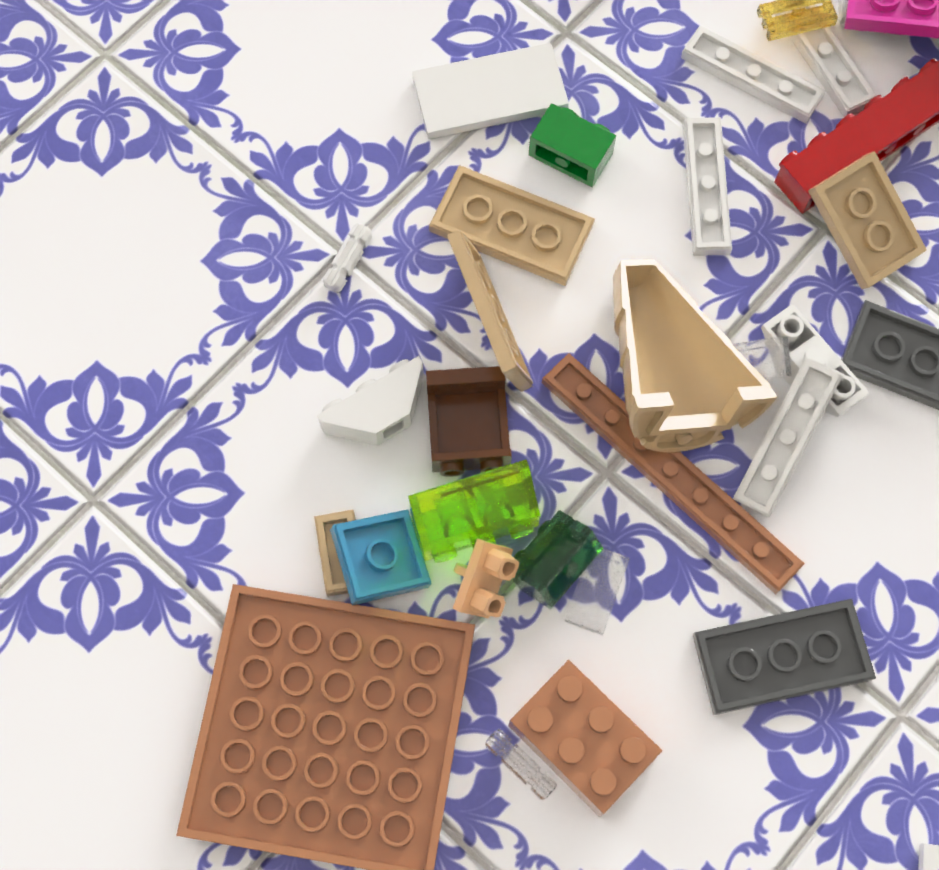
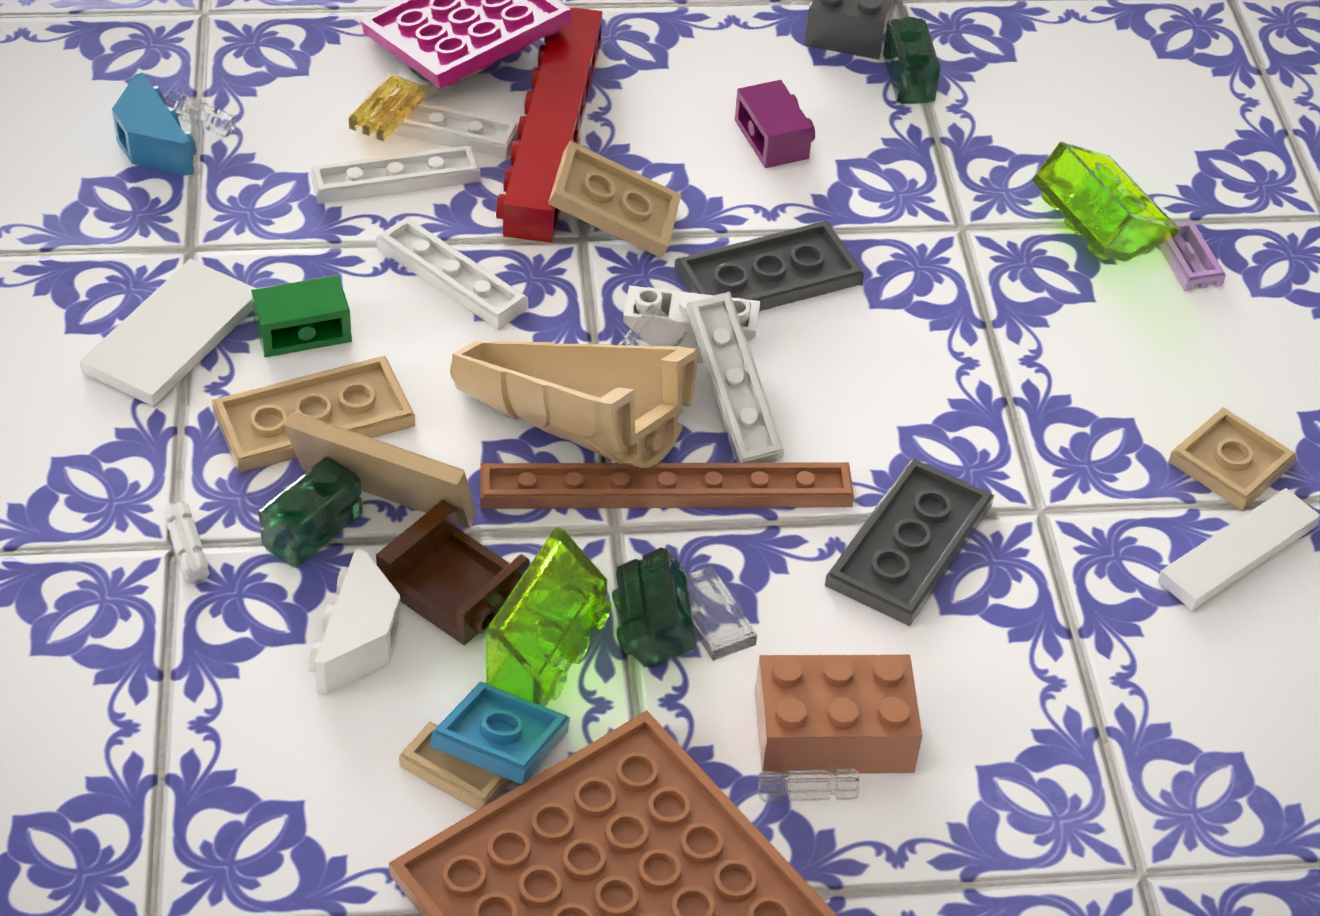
camera: 50 degrees left, 25 degrees down
light nougat hips [453,538,520,618] -> none
none -> clear green brick [258,457,363,568]

